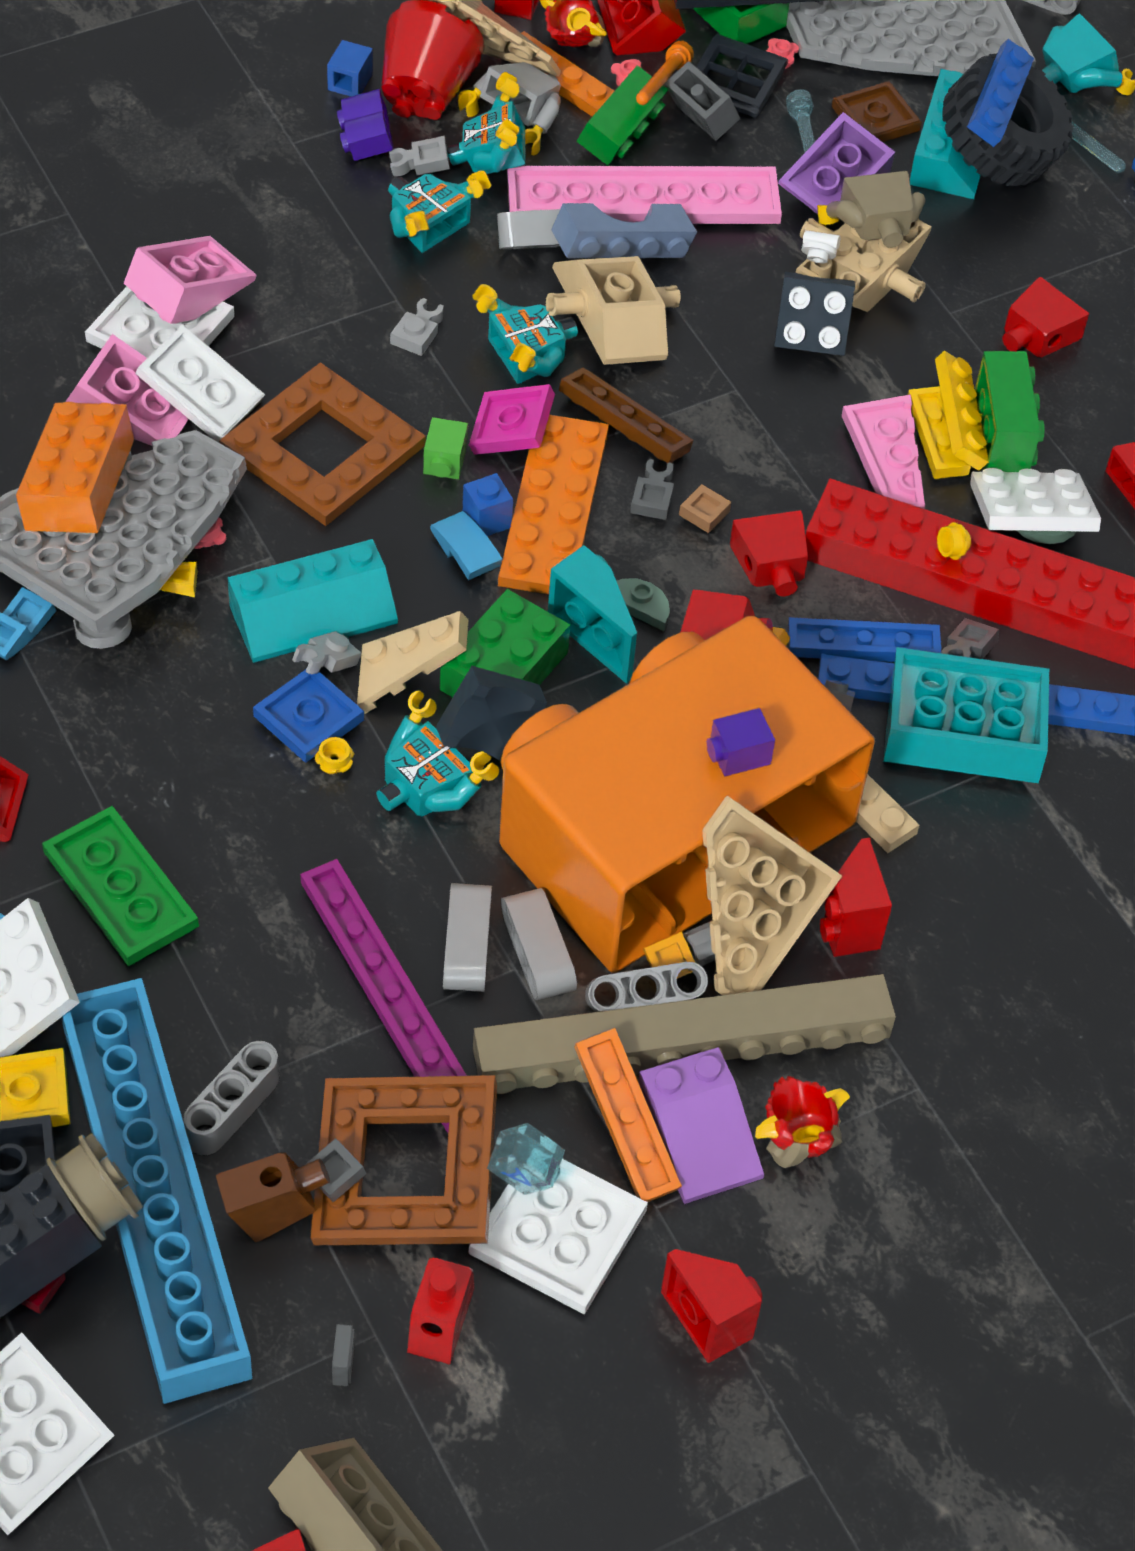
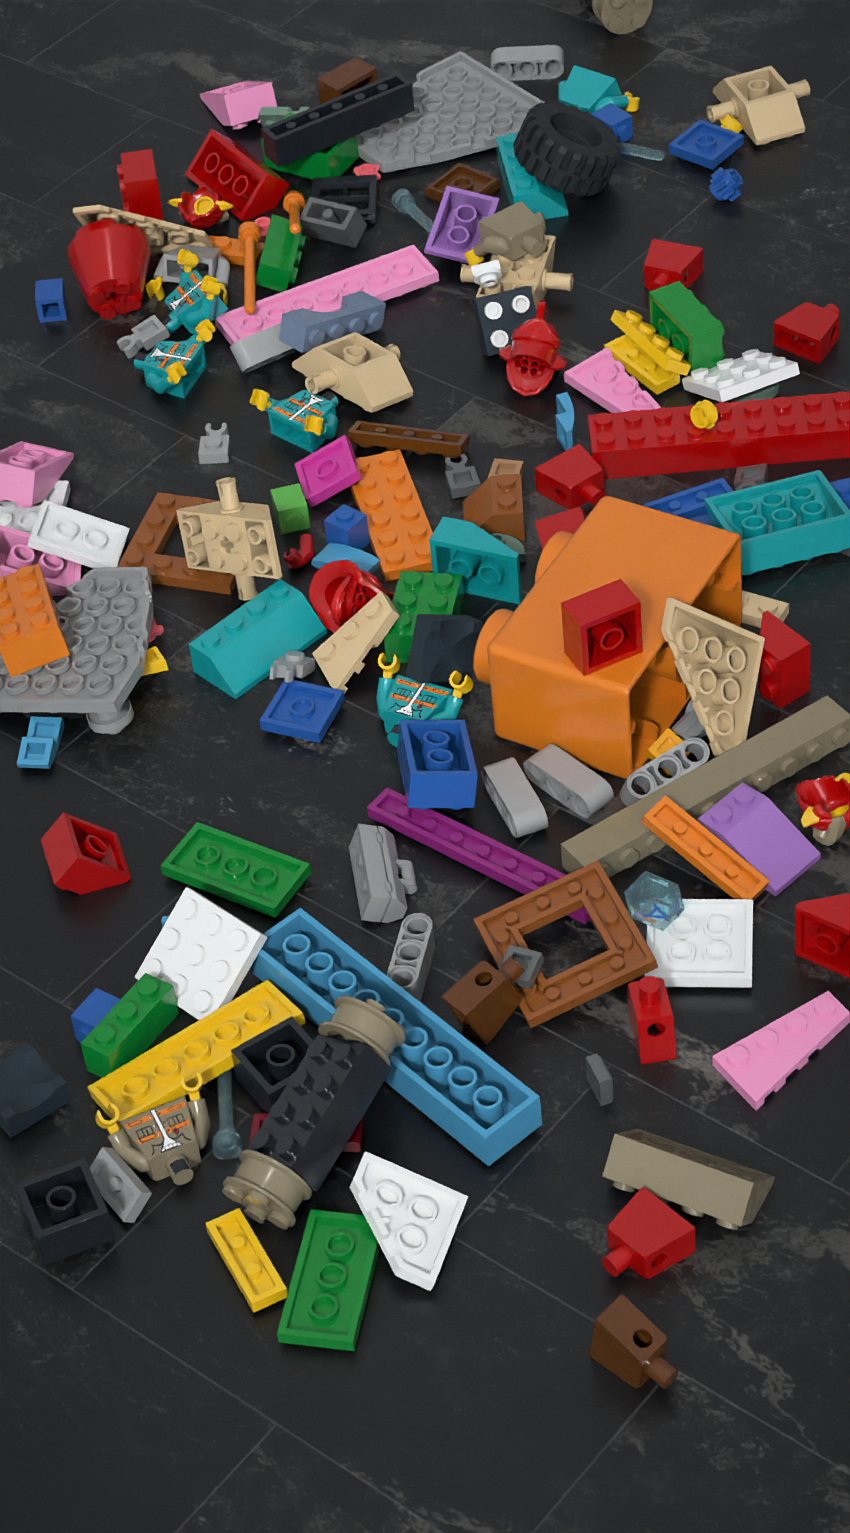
camera: 15 degrees left, 10 degrees down
yellow plate [315,737,354,774] -> none
dark purple brick [337,89,393,161] -> none
dark purple brick [706,708,775,777] -> none
blue plate [967,38,1034,147] -> none
none -> tan slope [176,477,282,600]
none -> orange piece [239,222,260,315]
none -> red arm [283,534,315,569]
none -> red helmet [309,559,395,633]
none -> light grey piece [349,824,417,923]
none -> blue brick [397,720,478,810]
none -> dark orange slope [463,474,525,541]
none -> red helmet [499,300,569,397]
none -> dark azure slope [556,392,576,451]
none -> red brick [561,579,643,676]
none -> blue brick [591,103,633,145]
none -> bright pink wing [712,991,850,1111]

